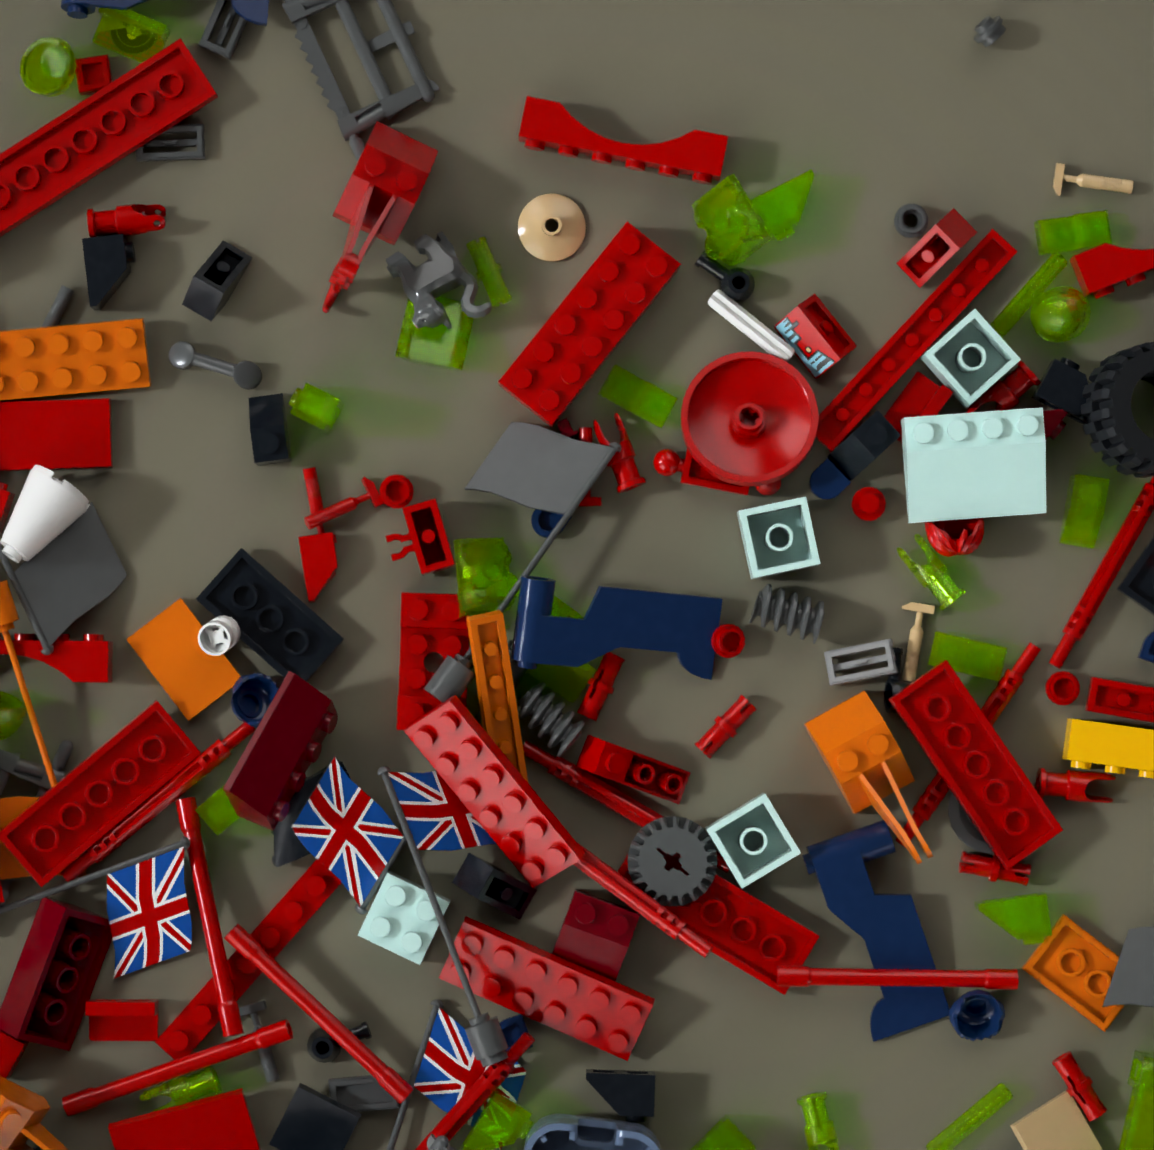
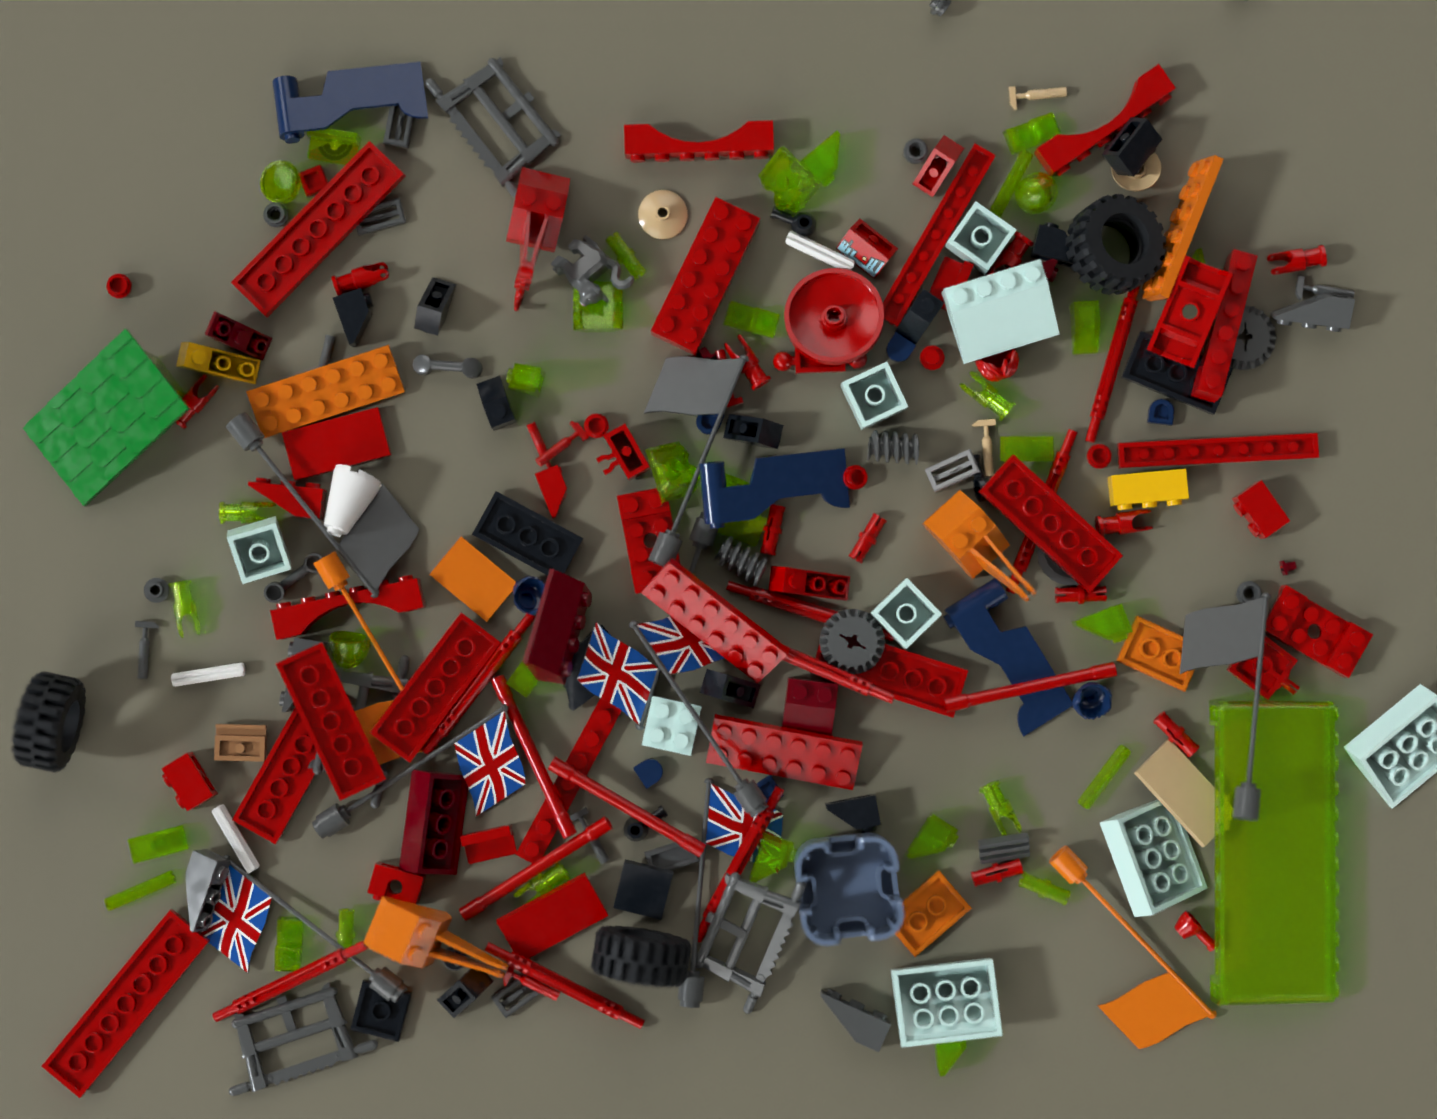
camera: 10 degrees left, 0 degrees up
white wheel [198,615,241,656] -> none
orange plate [466,610,528,782] -> none
none -> dark grey plate [263,202,289,227]
none -> dark blue tile [633,759,663,789]
none -> black slope [723,414,784,449]

